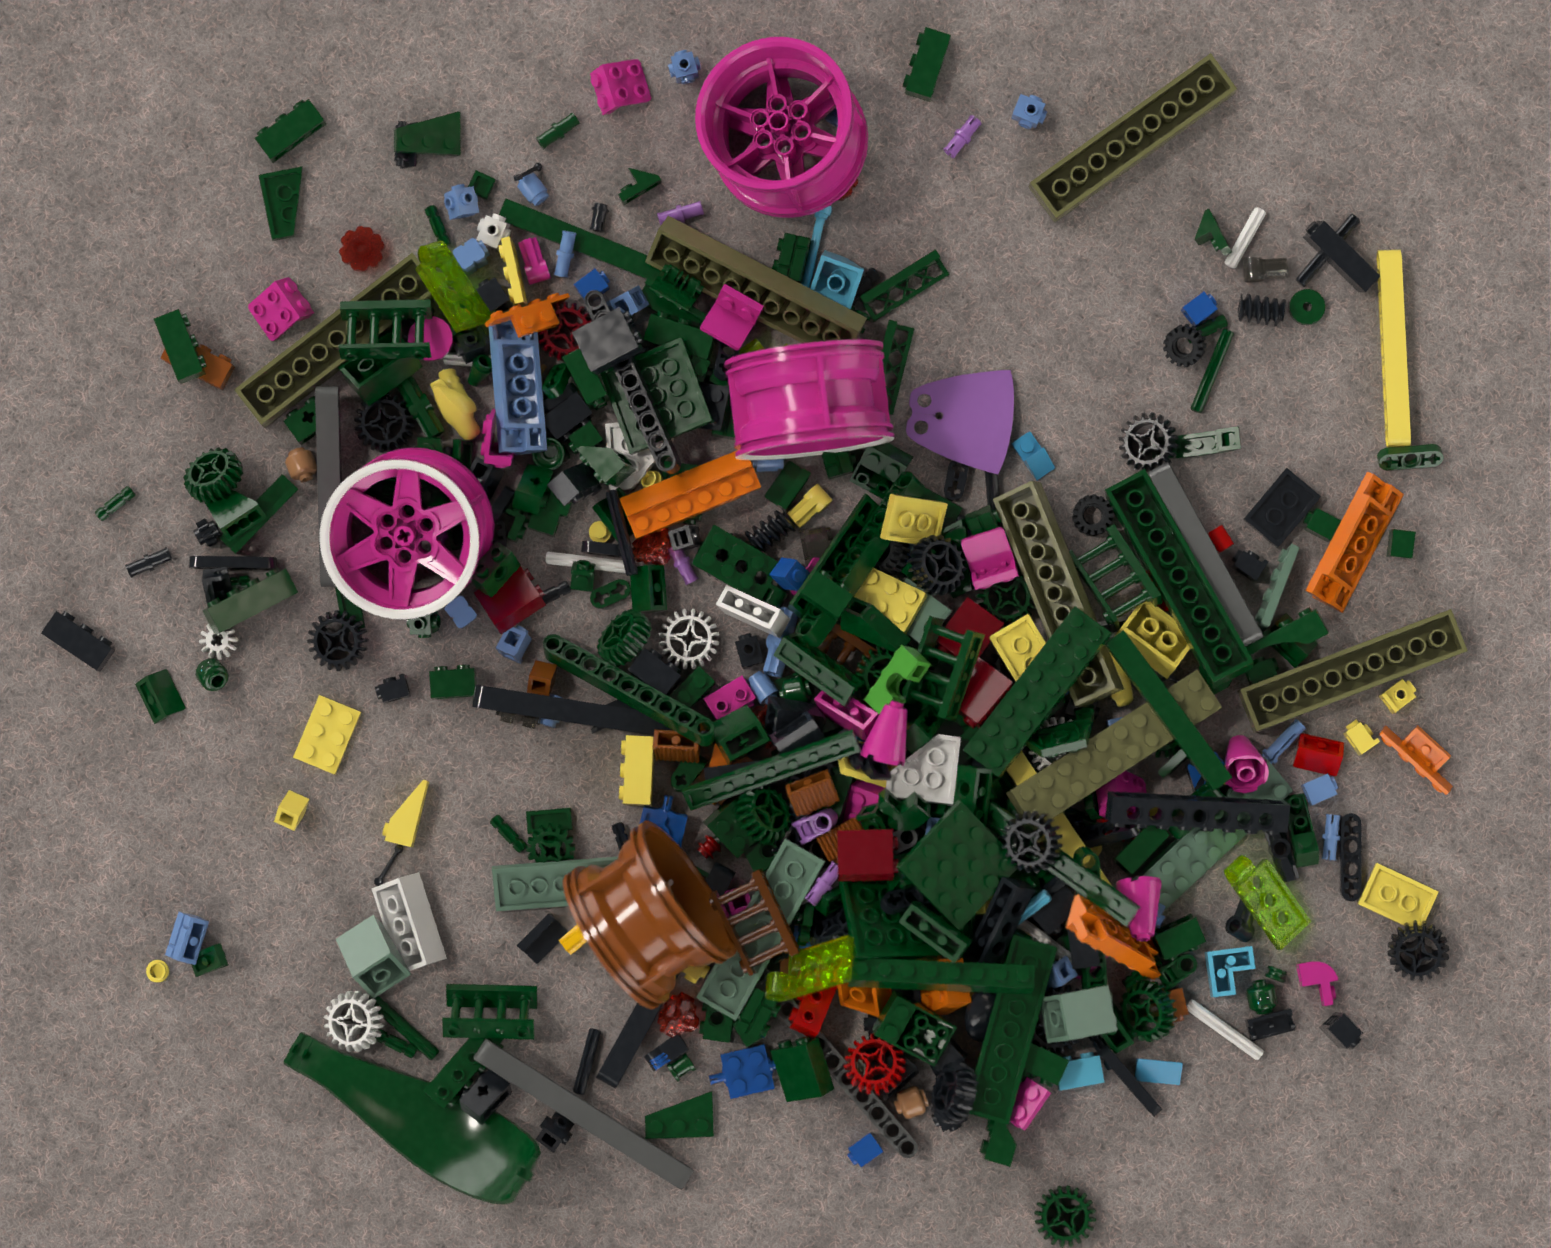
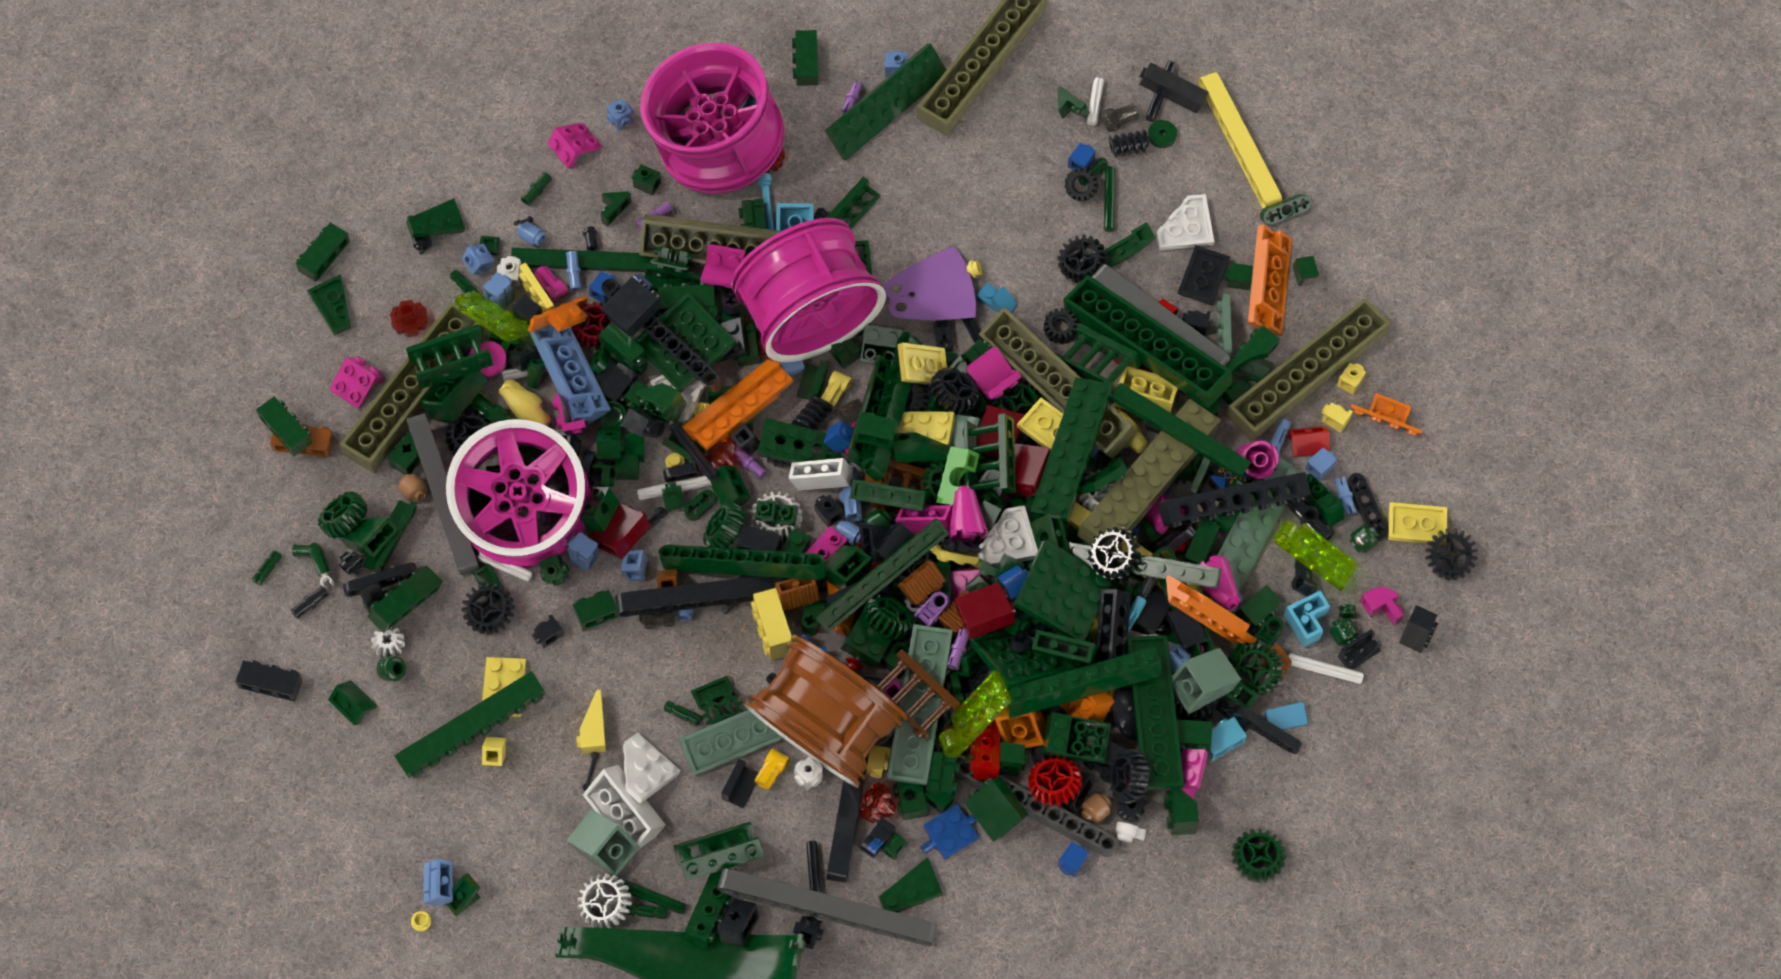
camera: 25 degrees left, 20 degrees down
none -> dark green arm [292,542,335,589]
none -> dark green brick [394,671,546,778]
none -> white plate [623,733,681,803]
none -> dark green brick [631,164,661,196]
none -> dark green slope [754,500,798,526]
none -> dark green plate [825,43,946,160]
none -> light yellow plate [967,260,982,278]
none -> blue brick [997,565,1028,599]
none -> dark green brick [998,742,1028,776]
none -> white piece [1116,822,1146,843]
none -> white plate [1156,194,1214,251]
none -> dark green head [1350,525,1379,553]

